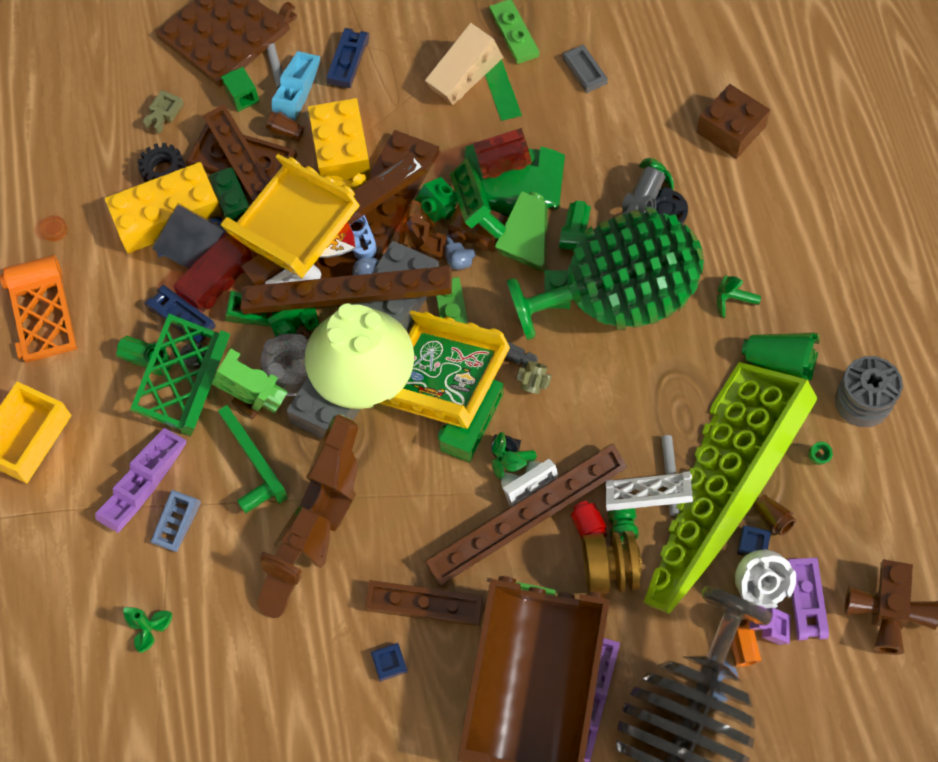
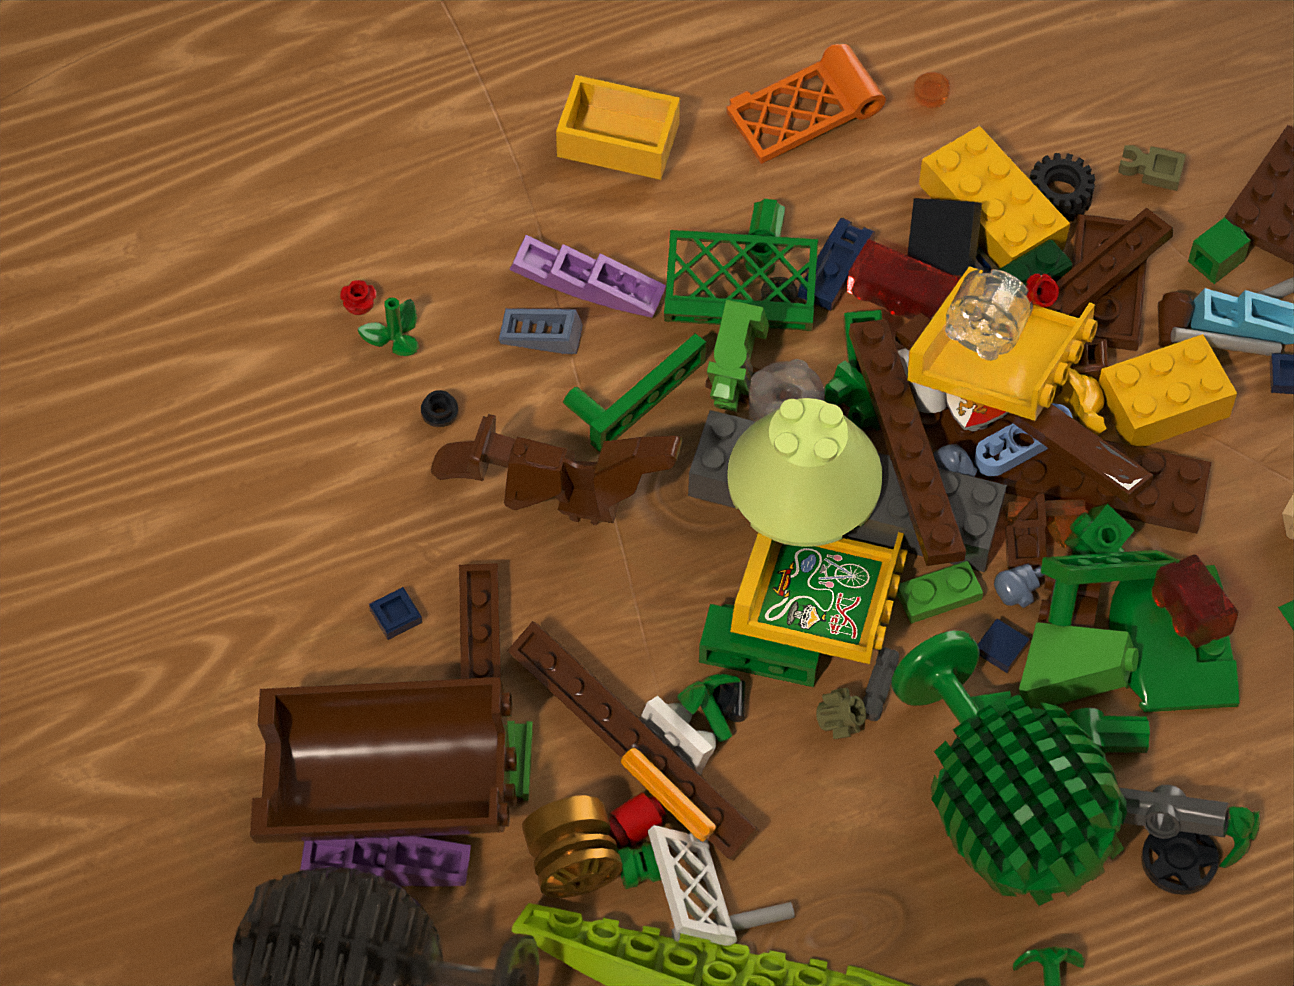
camera: 75 degrees right, 5 degrees down
none -> red plate [340,280,377,315]
none -> black plate [421,390,459,427]
none -> light orange axle [621,748,716,841]
none -> clear brick [945,269,1033,361]
none -> dark blue tile [977,619,1030,673]
none -> red plate [1023,273,1059,308]
none -> light grey bar [1171,327,1282,356]

